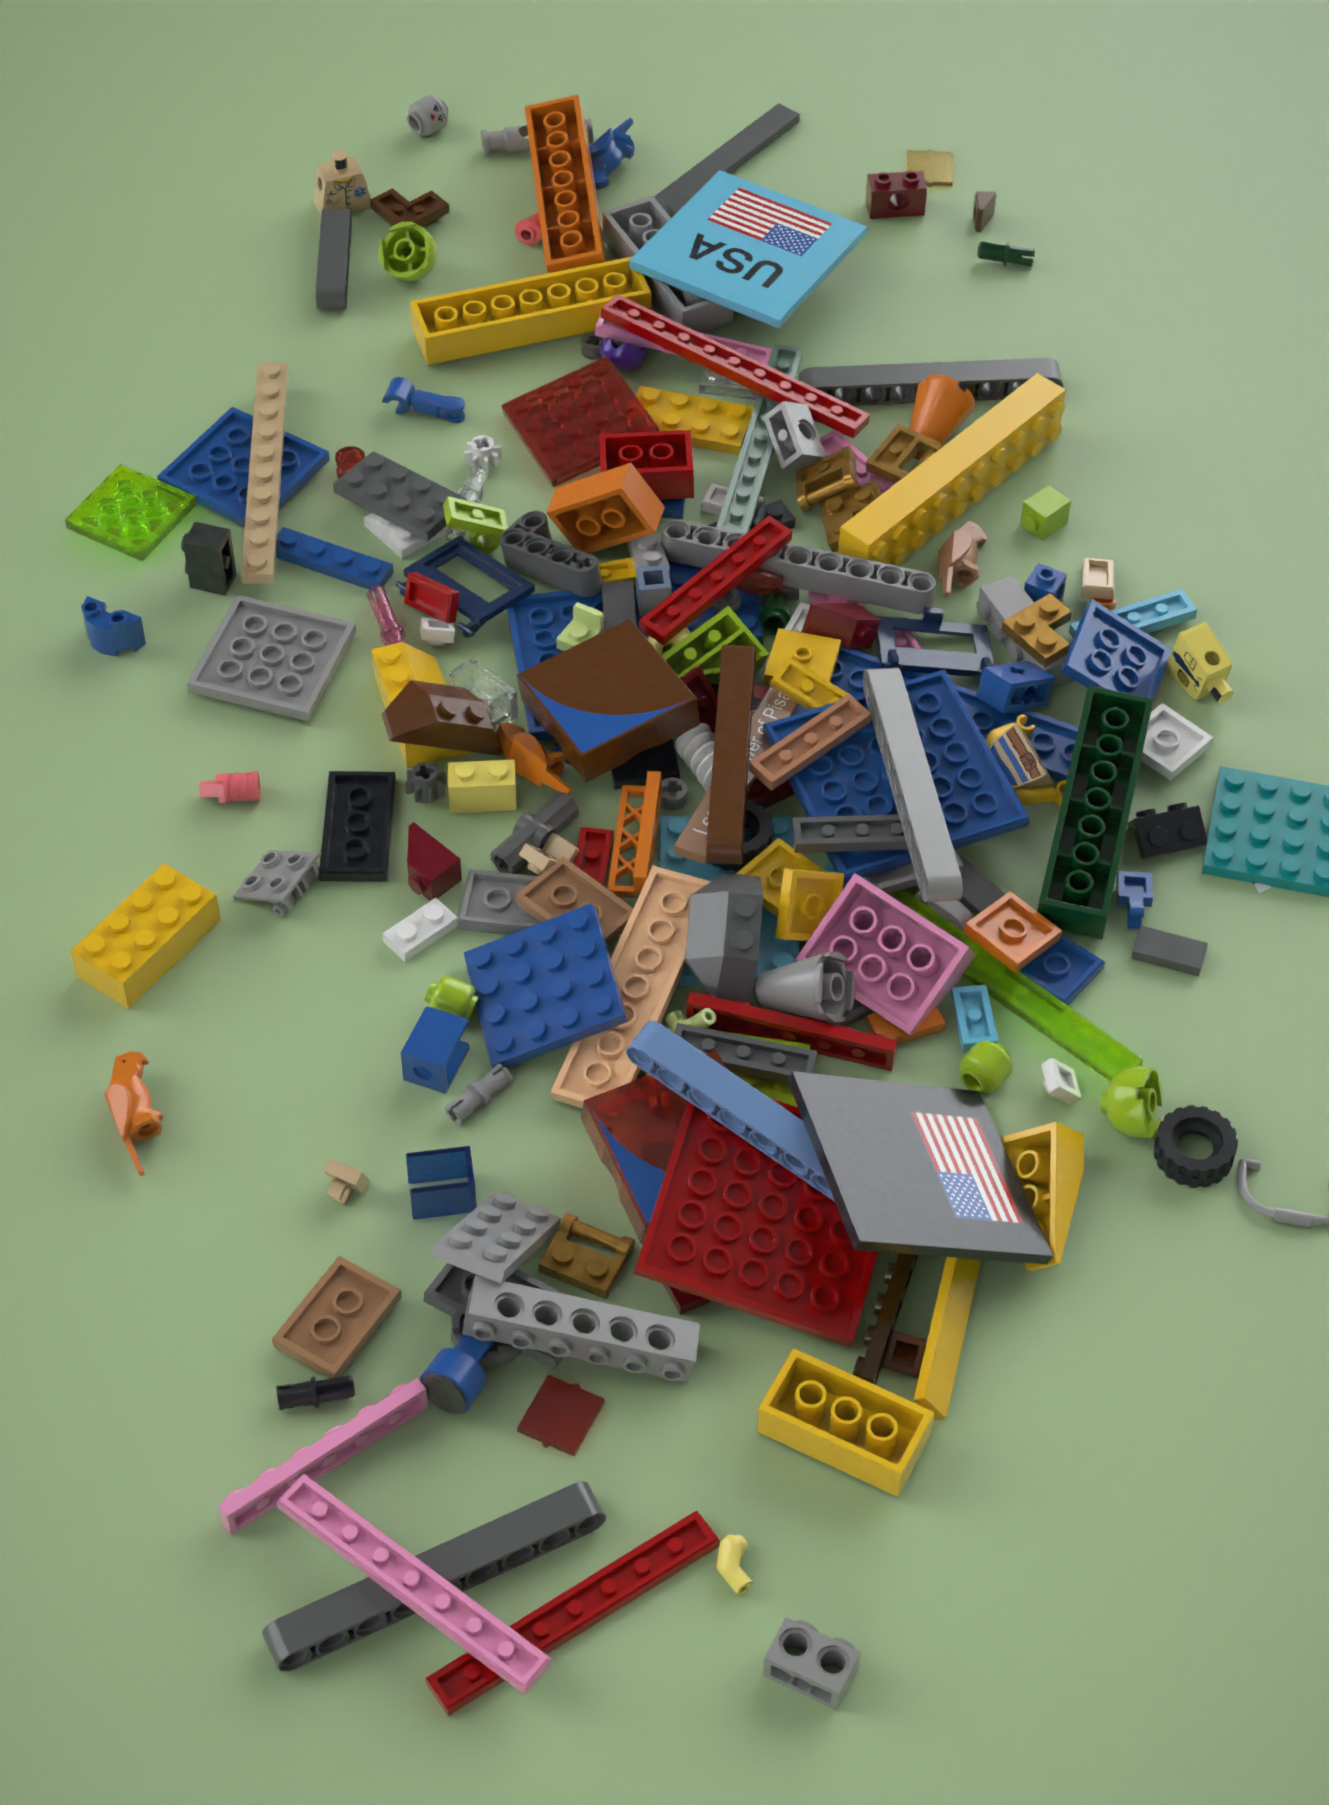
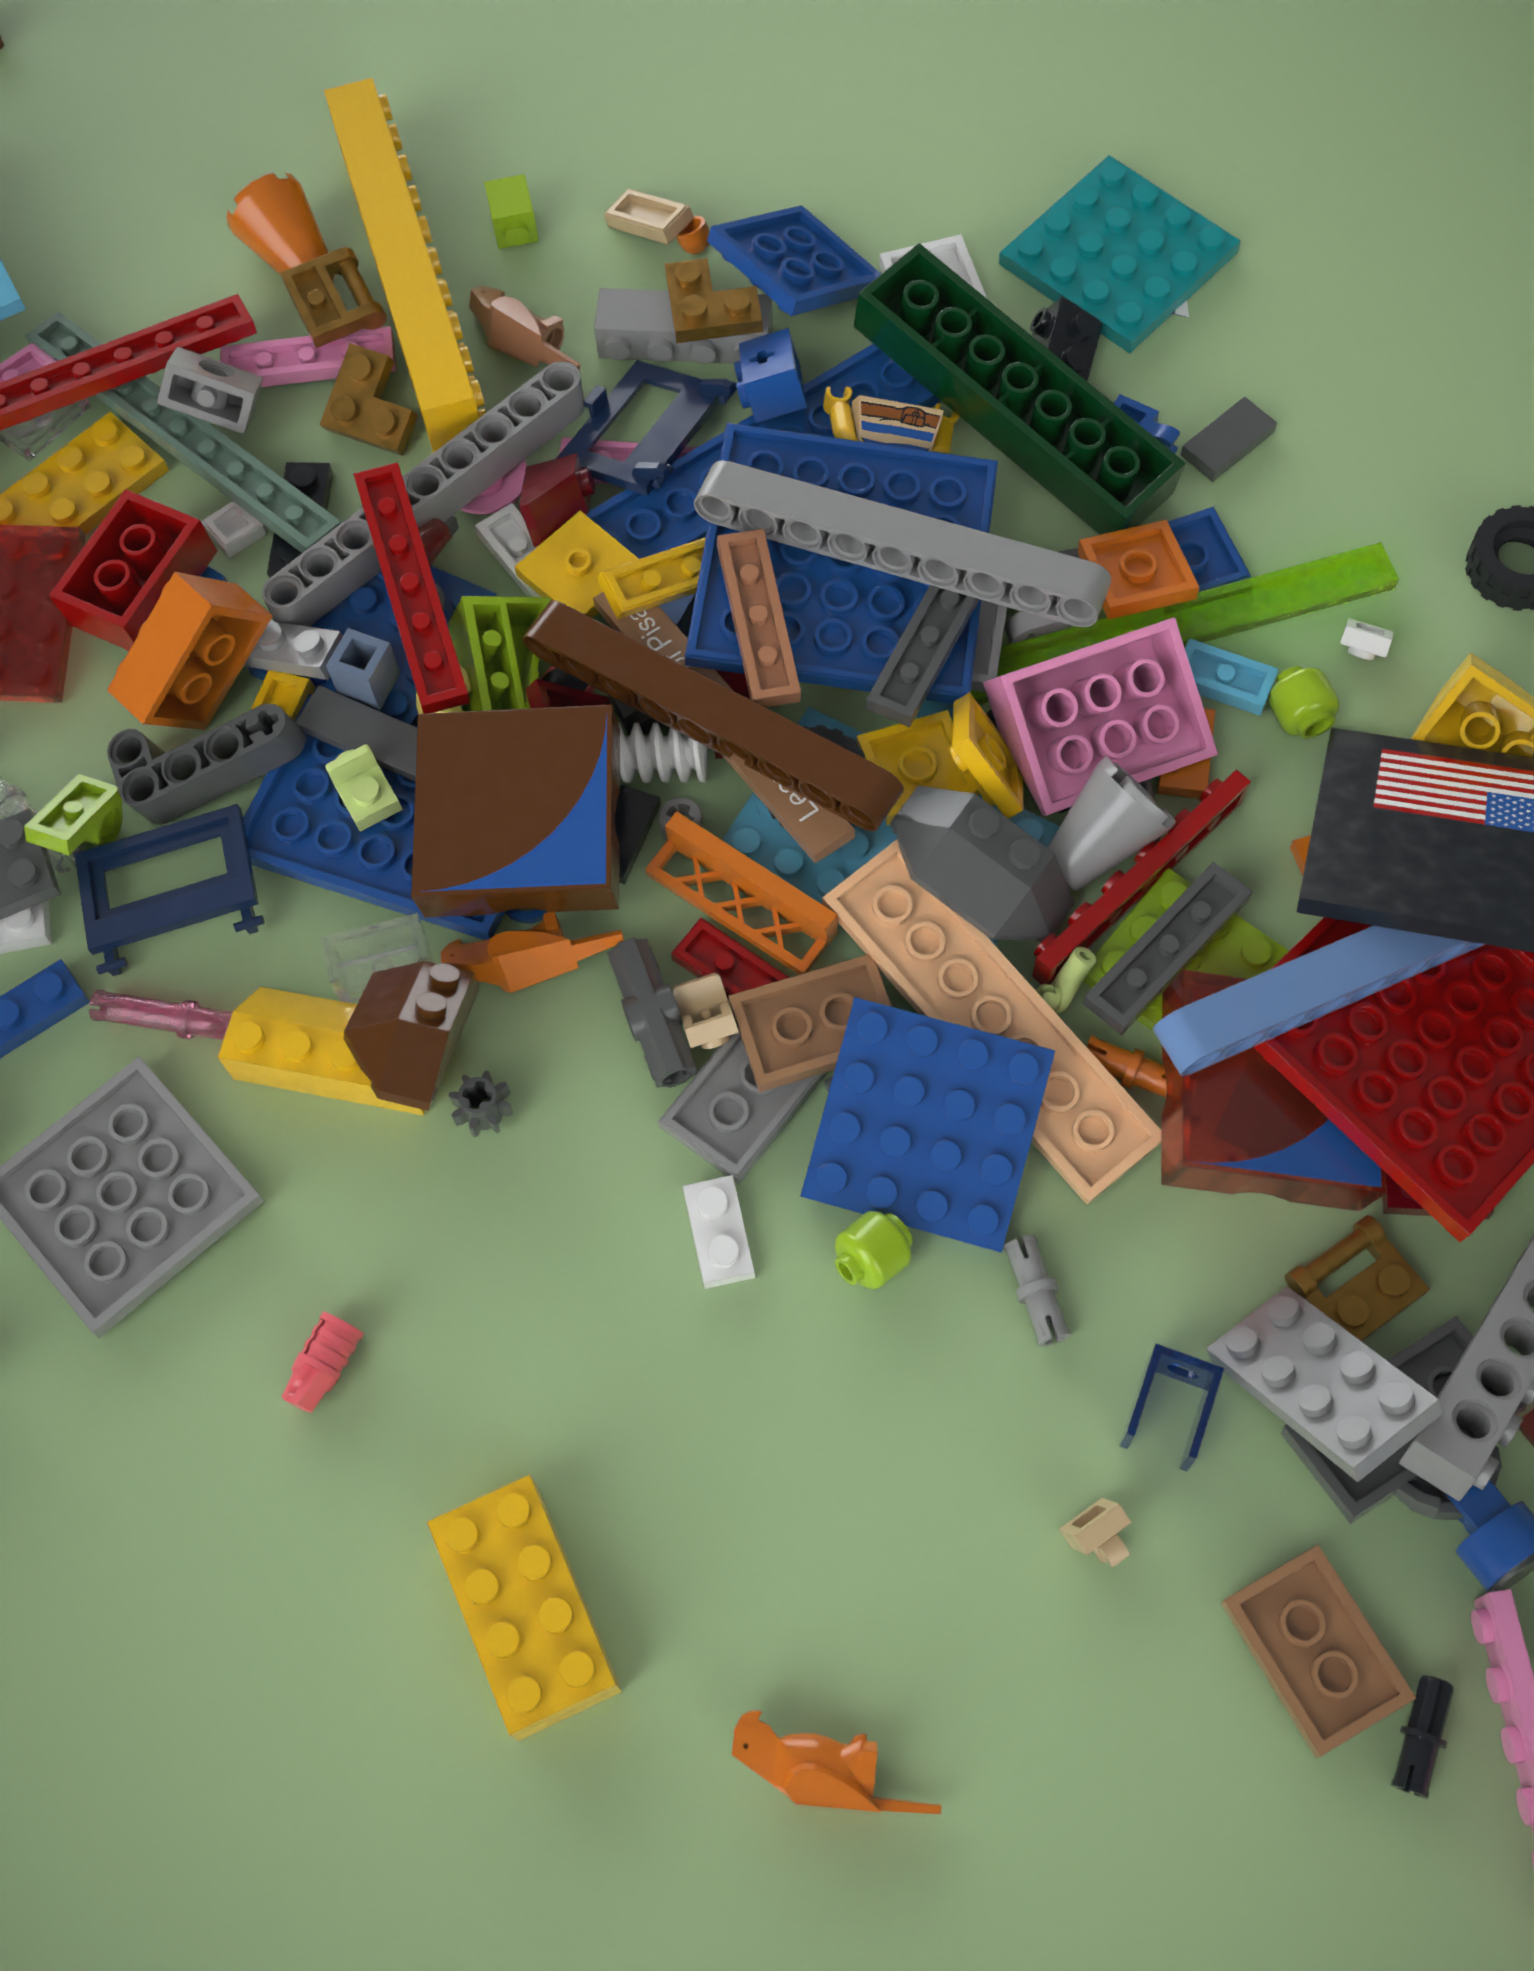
camera: 55 degrees left, 15 degrees up
light grey hinge [233,850,320,917] -> none
black tile [319,771,396,882] -> none
blue piece [401,1006,470,1094] -> none
red tile [404,572,460,624] -> none
dark red slope [407,822,462,901] -> none
white plate [420,617,455,646] -> none
light yellow brick [448,759,517,814] -> none
dark green cone [759,591,790,635] -> none
pearl gold plate [796,446,859,512] -> none
dark grey beam [798,358,1063,406] -> none
dark green axle [977,242,1035,267] -> none
blue brick [1024,563,1067,603] -> none
medium azure plate [1069,589,1197,638] -> none
lime cylinder [1100,1066,1162,1139] -> none
light yellow torso [1165,621,1234,704] -> none

